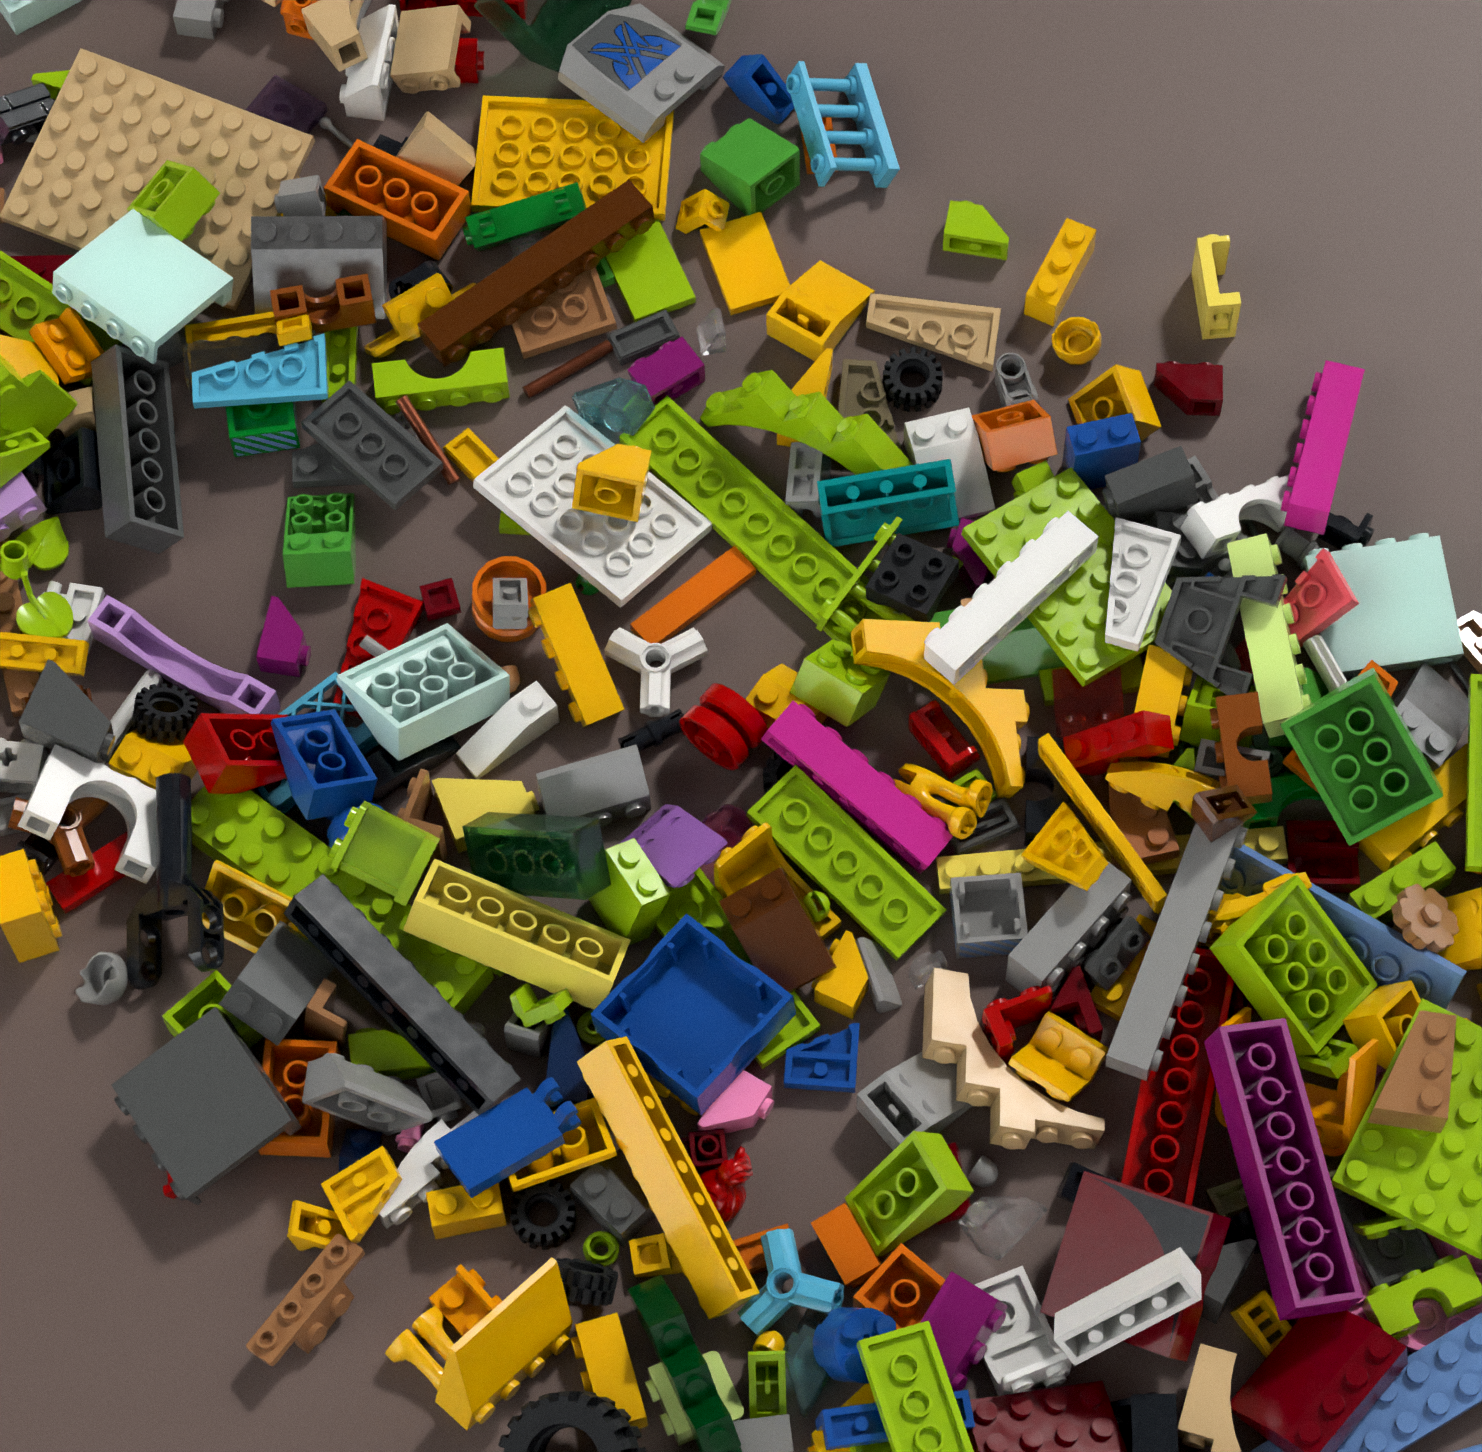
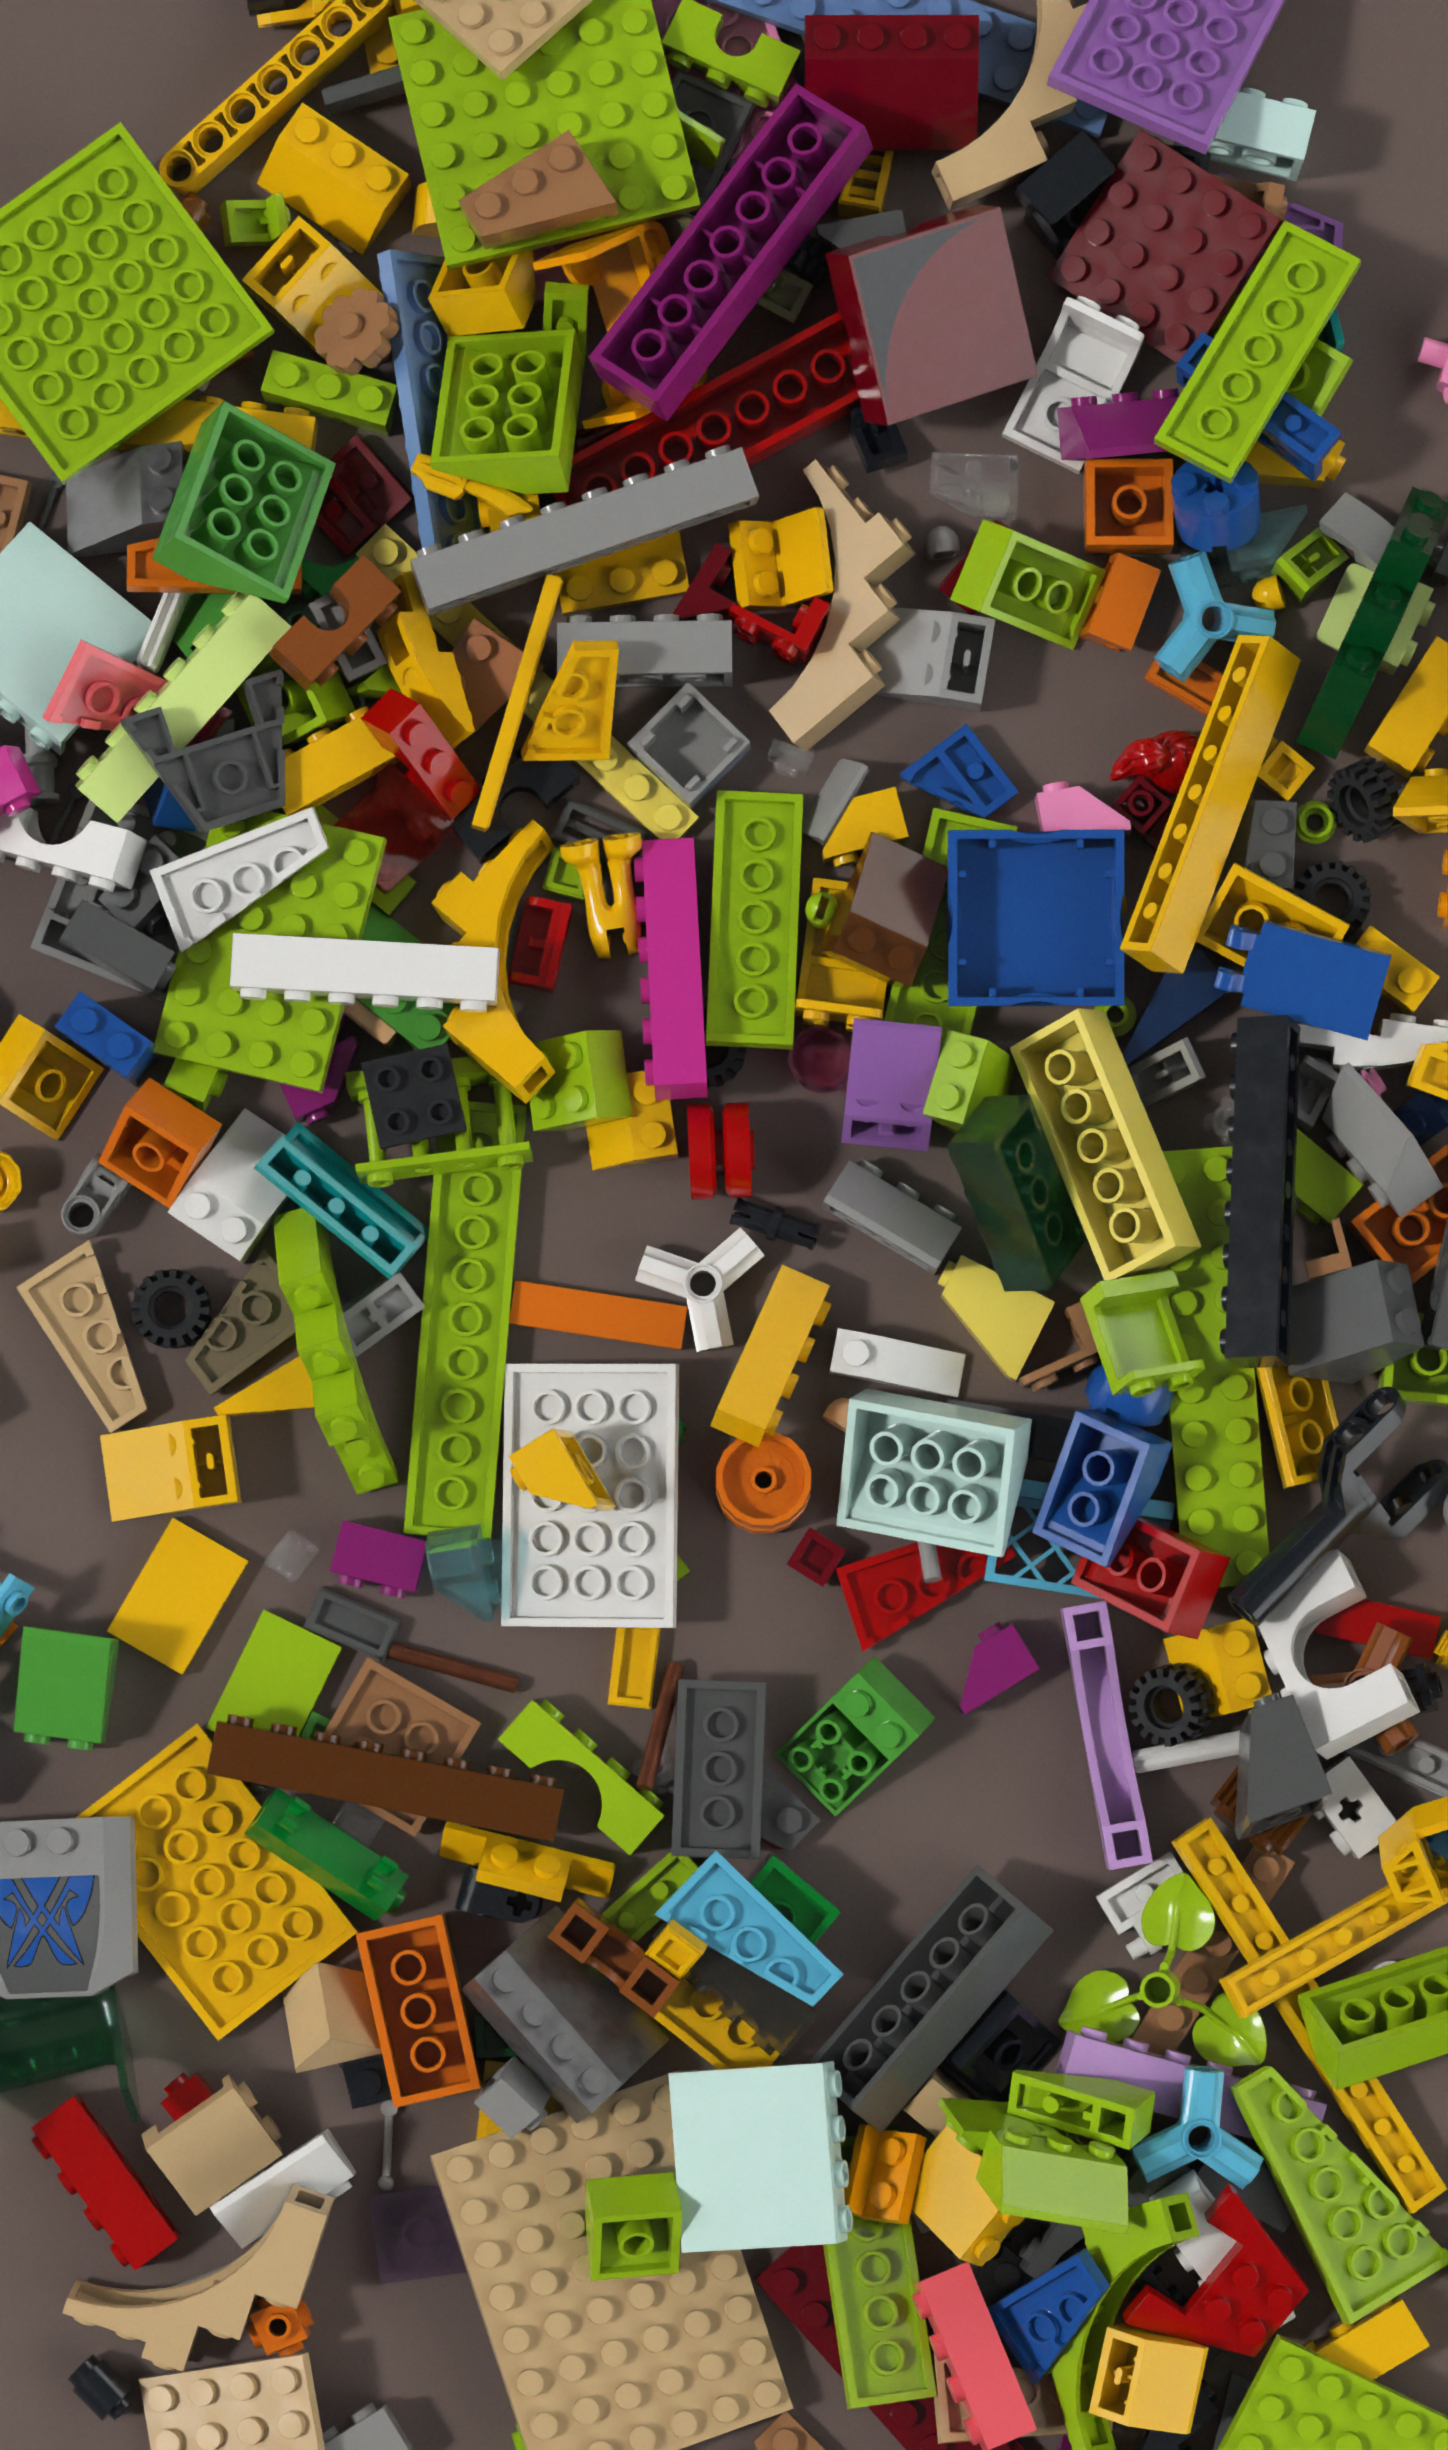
camera: 130 degrees left, 20 degrees up
light grey slope [493,578,528,629] -> none
lime bracket [510,983,574,1028] -> none
yellow bracket [676,189,730,234] -> none
white brick [1054,1247,1202,1366] -> none
dark grey bracket [1080,915,1151,991] -> none
reddish brown slope [1191,785,1257,842] -> none

